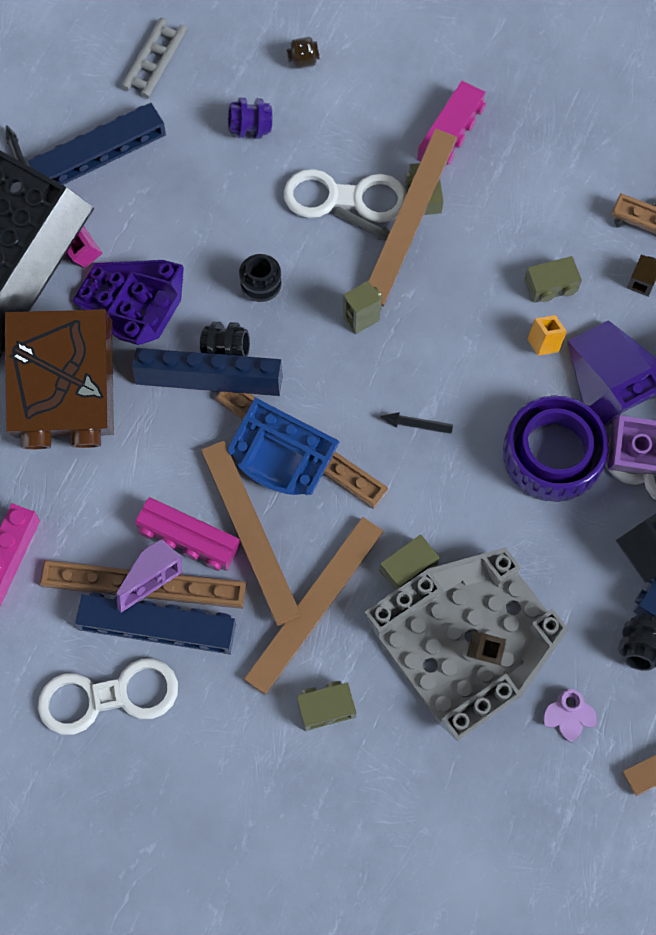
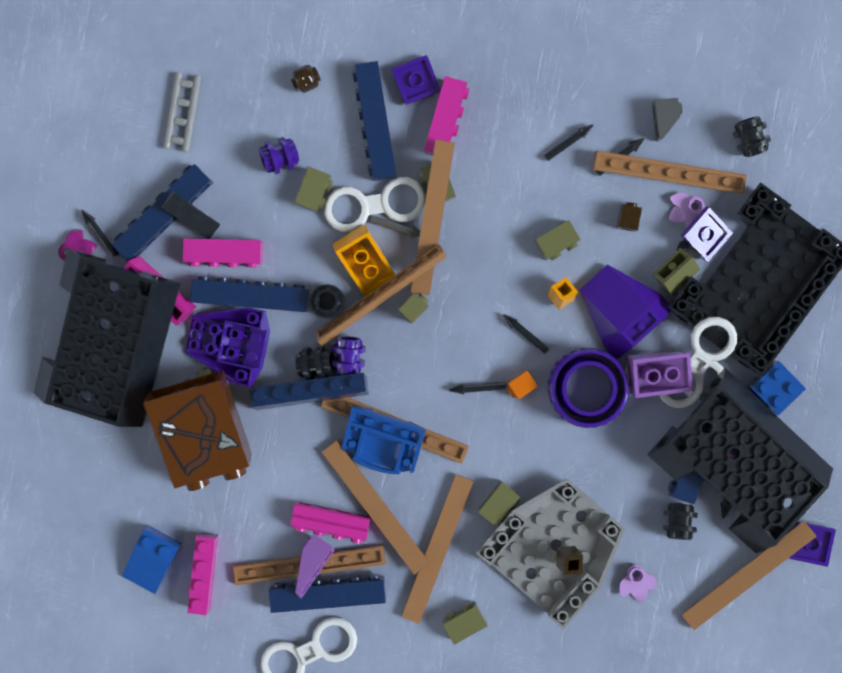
camera: 10 degrees left, 20 degrees up
none -> black tile [162,191,220,239]
none -> dark pink brick [183,239,263,268]
none -> dark blue brick [190,276,309,312]
none -> olive brick [295,167,333,213]
none -> medium nougat tile [316,244,447,346]
none -> dark purple piece [331,336,366,375]
none -> light orange slope [332,224,396,297]
none -> dark blue brick [352,61,397,181]
none -> dark purple plate [391,55,441,106]
none -> black piece [503,314,549,354]
none -> orange brick [507,370,538,399]
none -> black piece [544,124,593,161]

